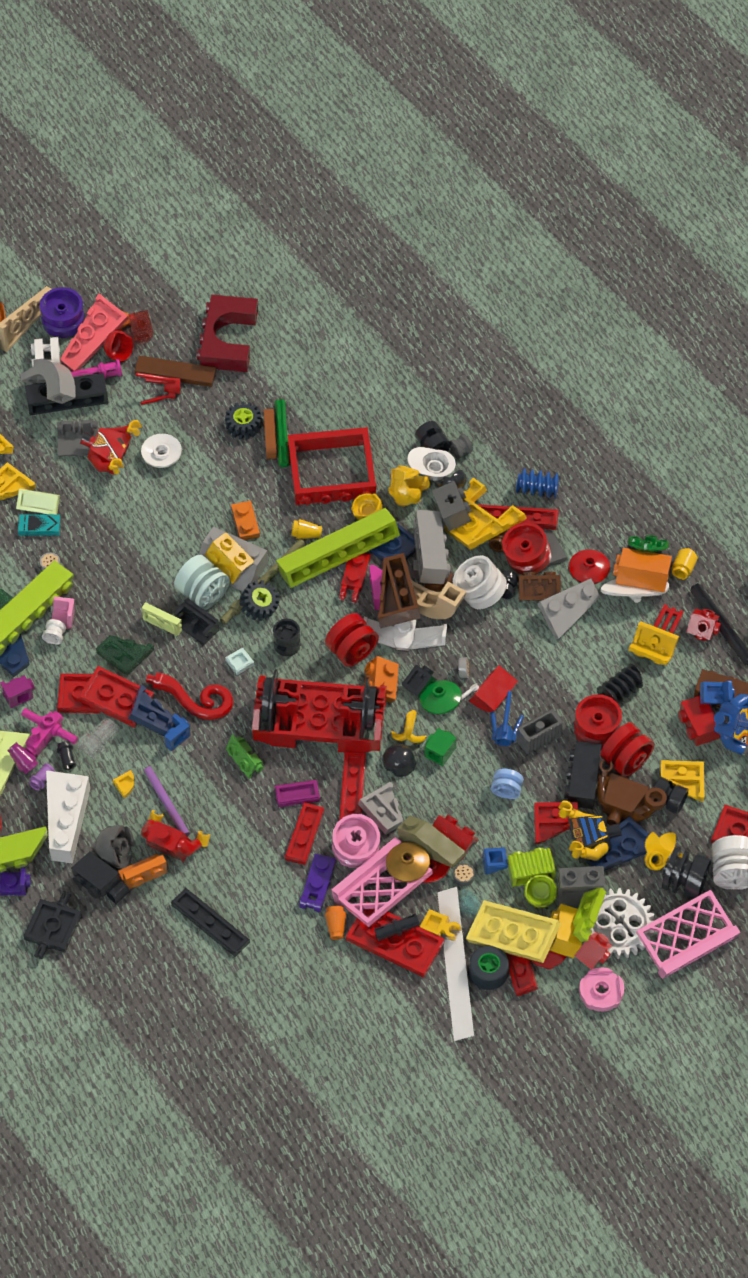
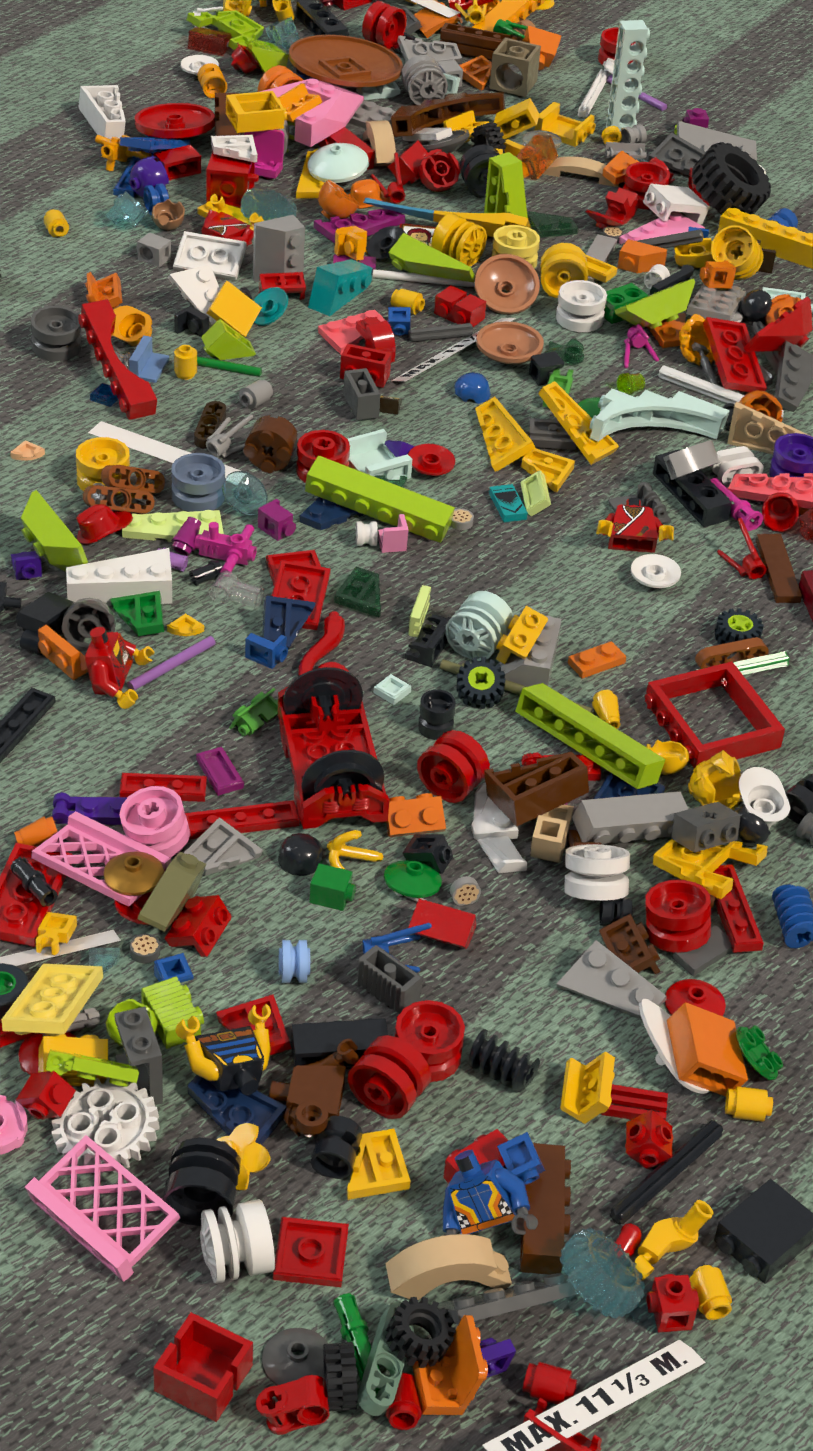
camera: 70 degrees right, 15 degrees down
none -> green wing [110,591,164,636]

